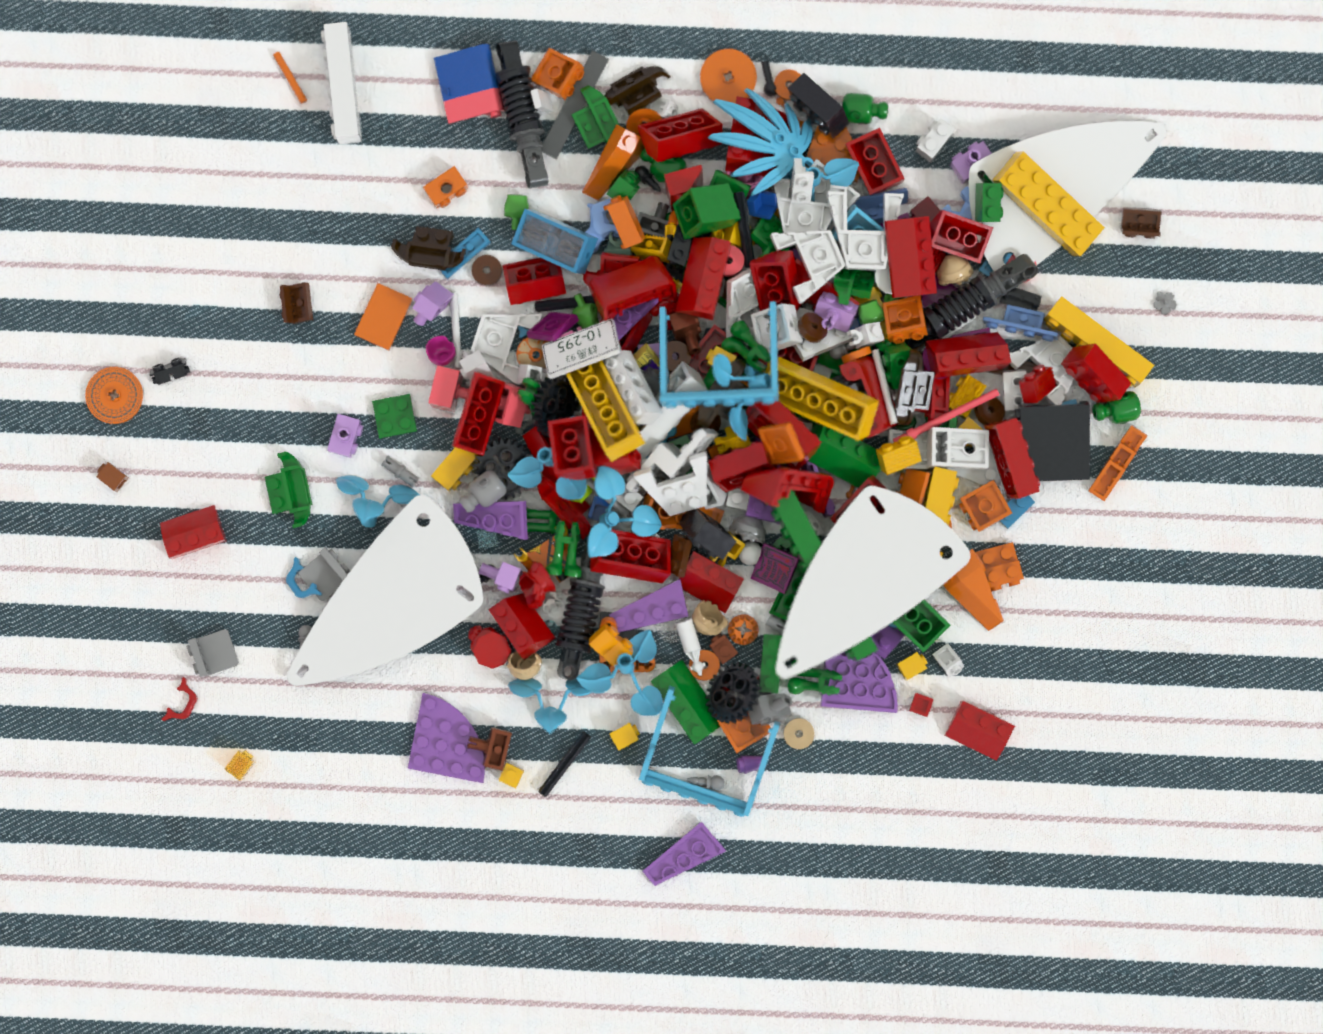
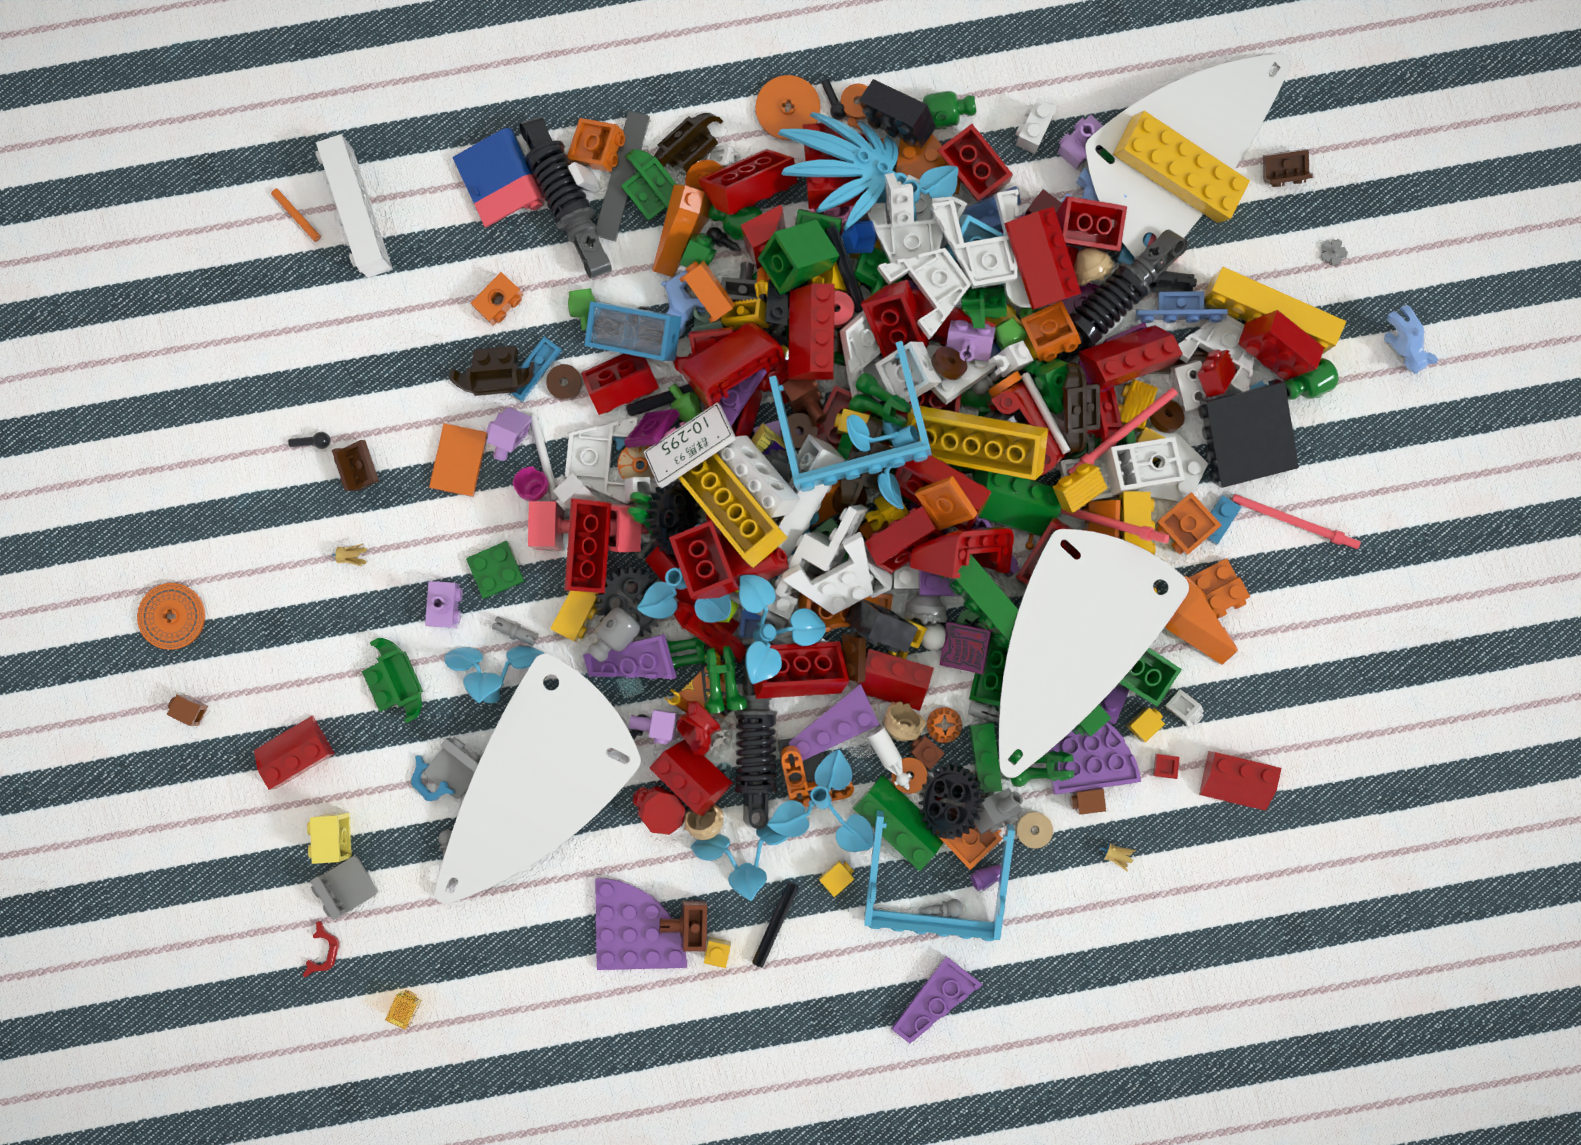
camera: 10 degrees left, 0 degrees up
black hinge [149,357,191,385] -> none
light orange brick [589,623,633,668] -> none
green brick [975,183,1004,222] -> none
red slope [984,418,1040,499] -> none
orange slope [1088,424,1148,501] -> none
none -> black bar [288,431,331,449]
none -> light yellow brick [307,812,352,864]
none -> pearl gold piece [332,543,367,567]
none -> coral bar [1060,507,1169,544]
none -> dark orange brick [1070,788,1106,815]
none -> pearl gold piece [1100,842,1136,872]
none -> coral bar [1231,493,1361,549]
none -> light blue animal [1384,305,1438,374]

